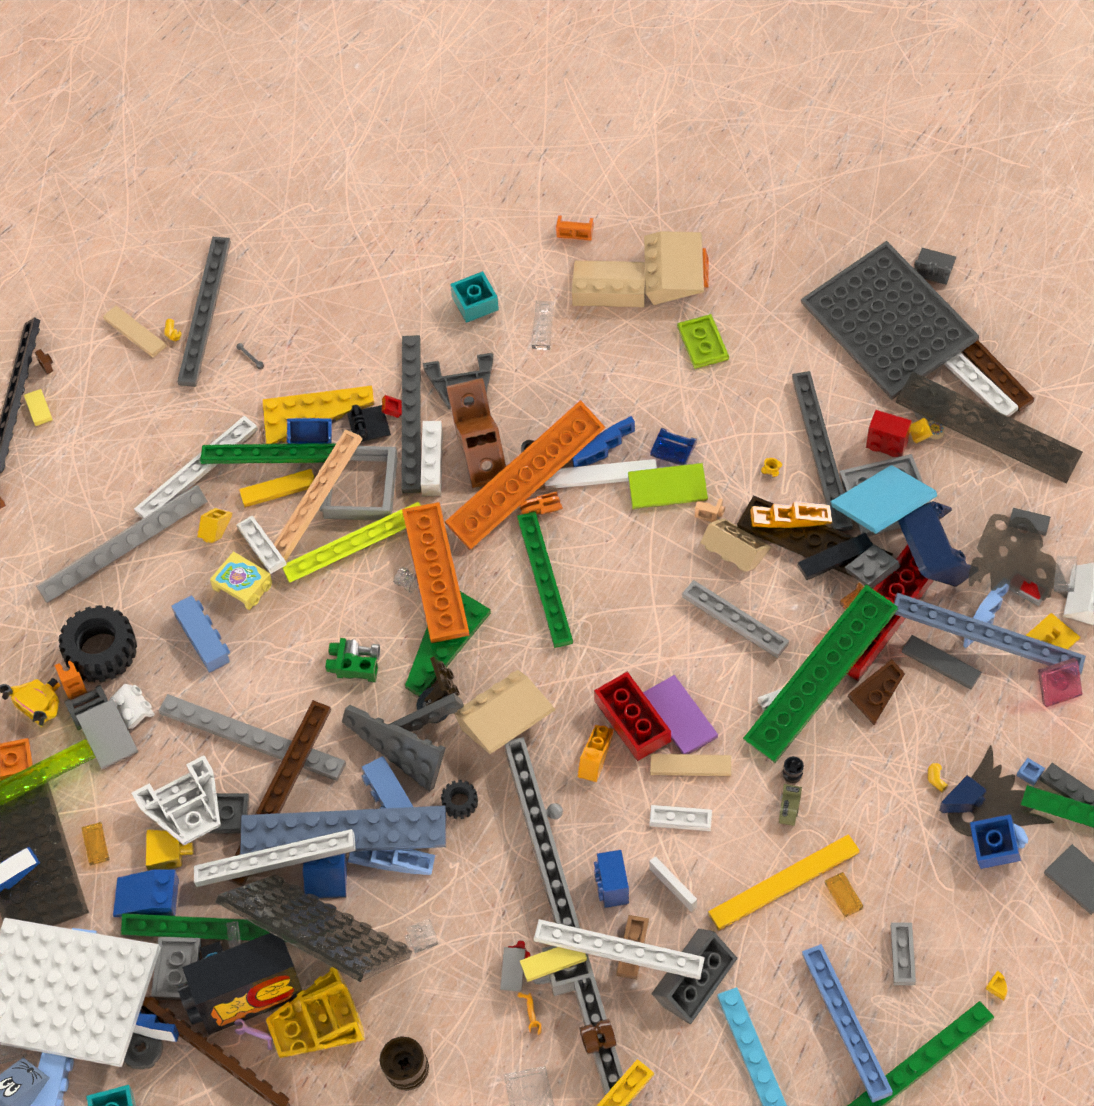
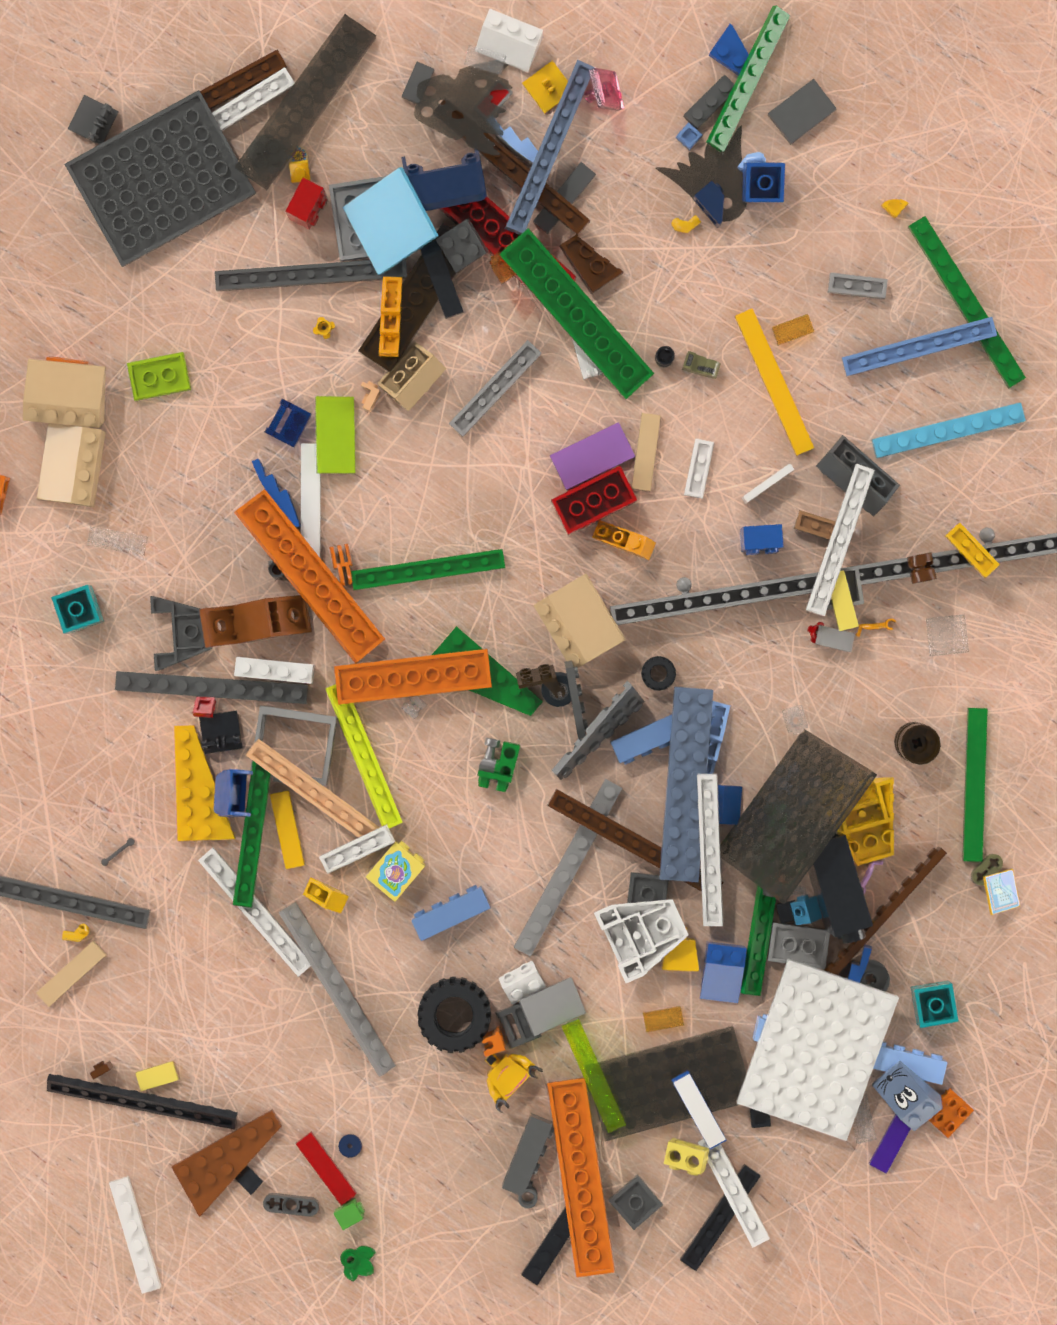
camera: 85 degrees left, 30 degrees up
none -> reddish brown plate [433,98,590,236]

